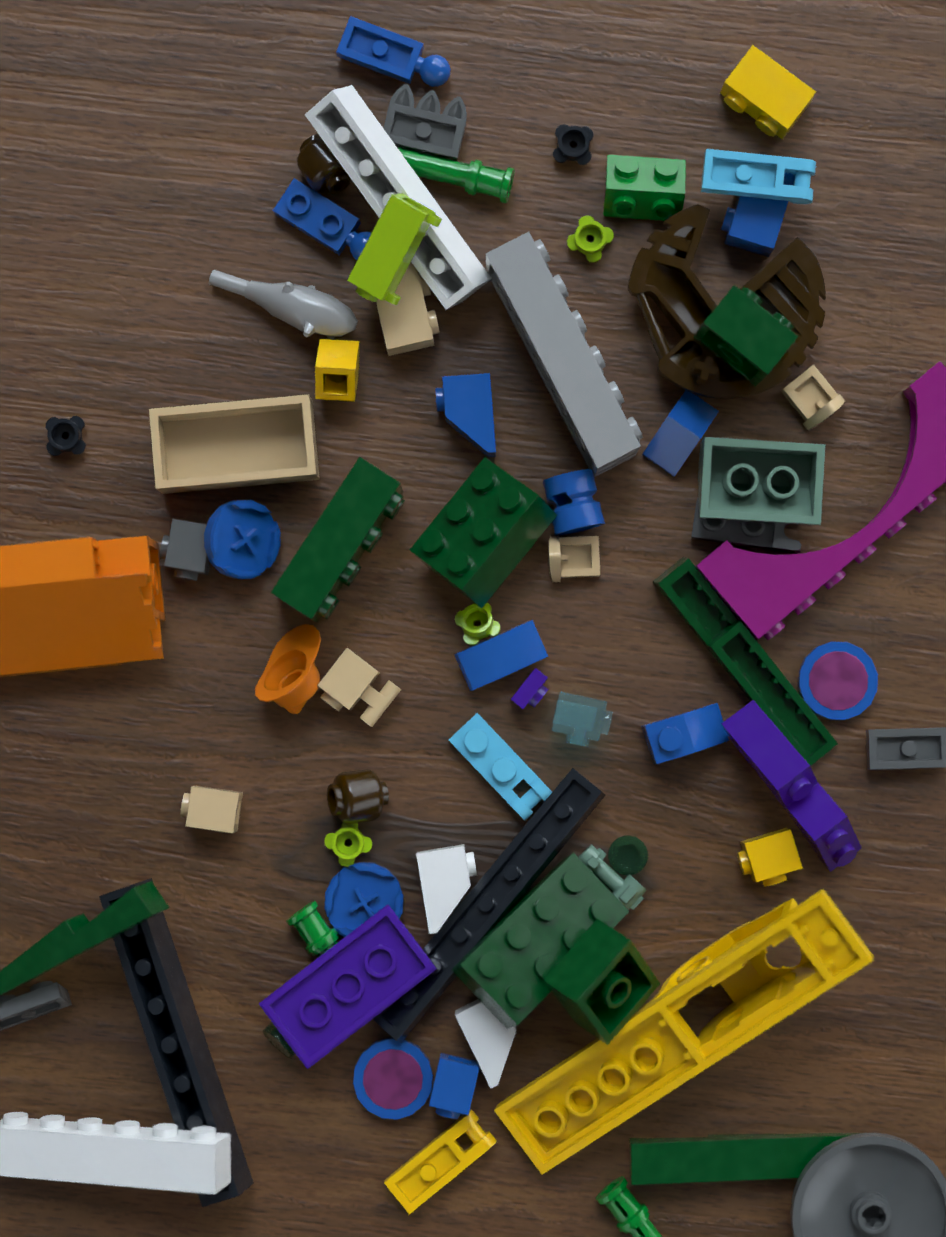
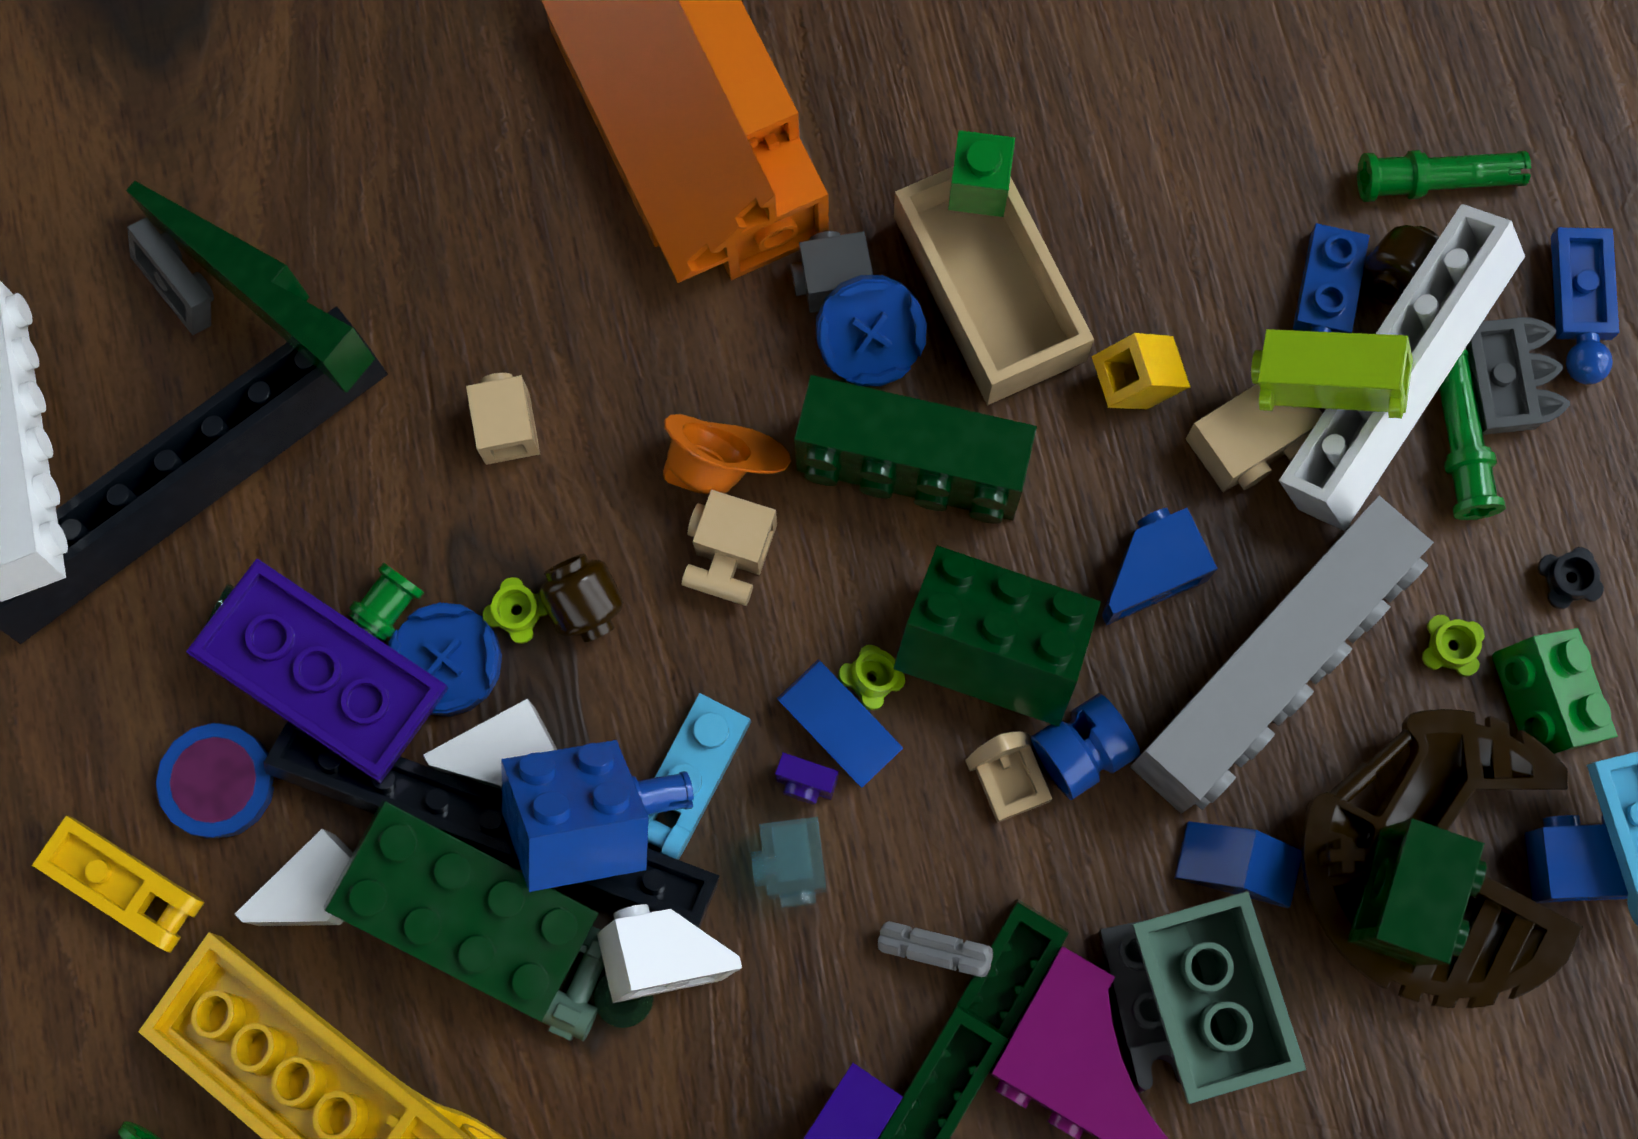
camera: 70 degrees right, 10 degrees down
black plate [45,416,86,456] -> none
light grey piece [209,270,358,340] -> none
blue brick [429,1053,480,1119] -> none
dark green brick [544,919,661,1045] -> none
blue slope [642,703,729,764] -> none
tan tile [781,364,845,430] -> none
none -> blue brick [501,740,694,892]
none -> white slope [597,904,742,1003]
none -> light grey axle [878,921,993,977]
none -> green brick [948,130,1016,217]
none -> green pin [1357,150,1531,202]

